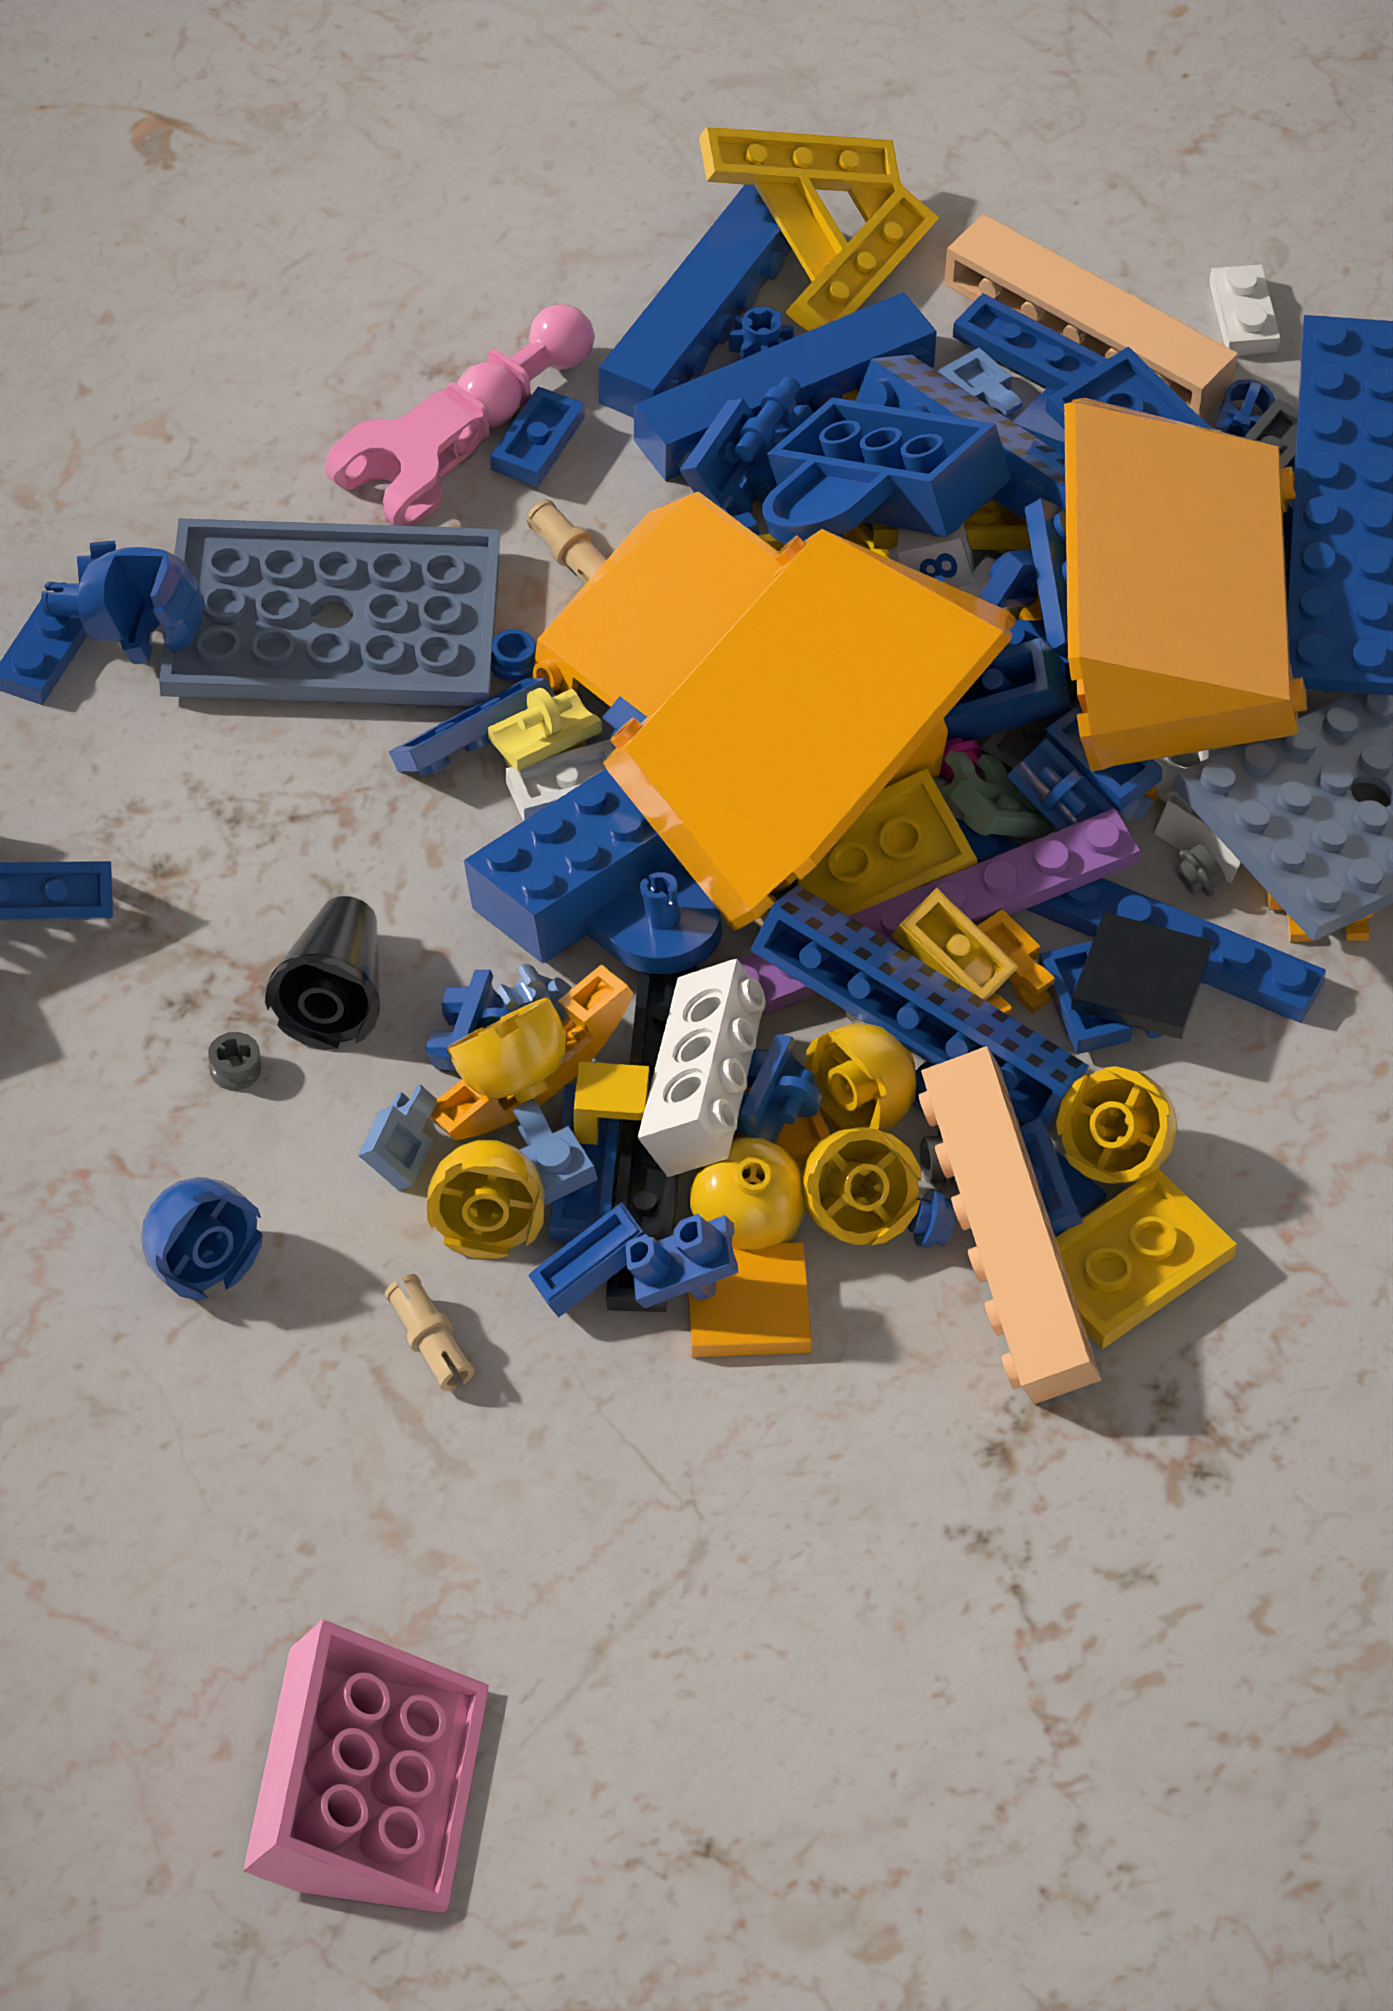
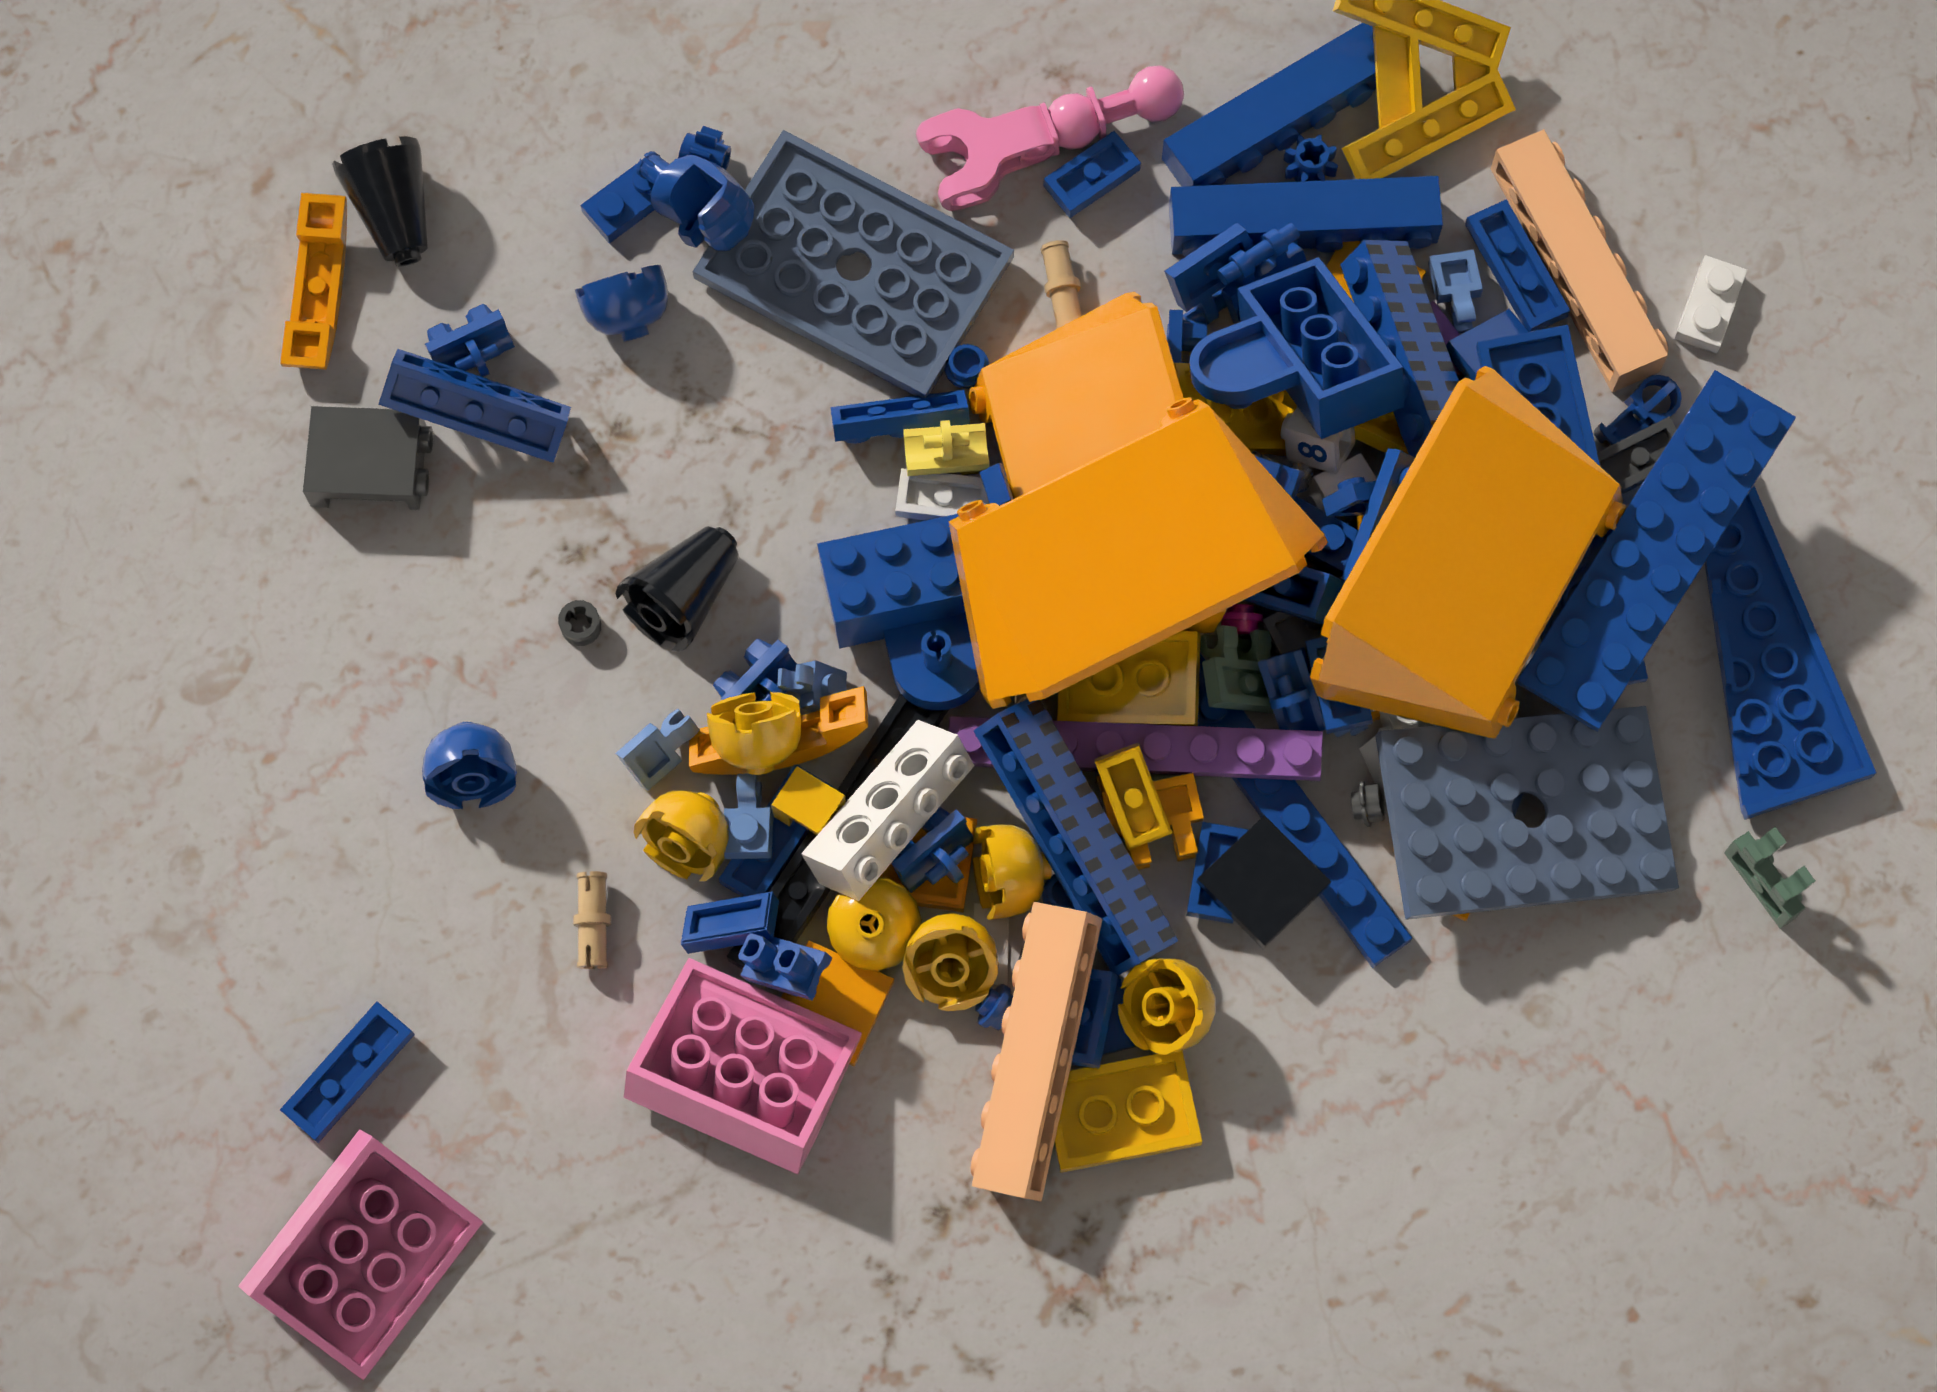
camera: 30 degrees right, 20 degrees up
none -> blue plate [280,1001,415,1143]
none -> blue cylinder [575,265,668,342]
none -> bright pink slope [624,958,862,1174]

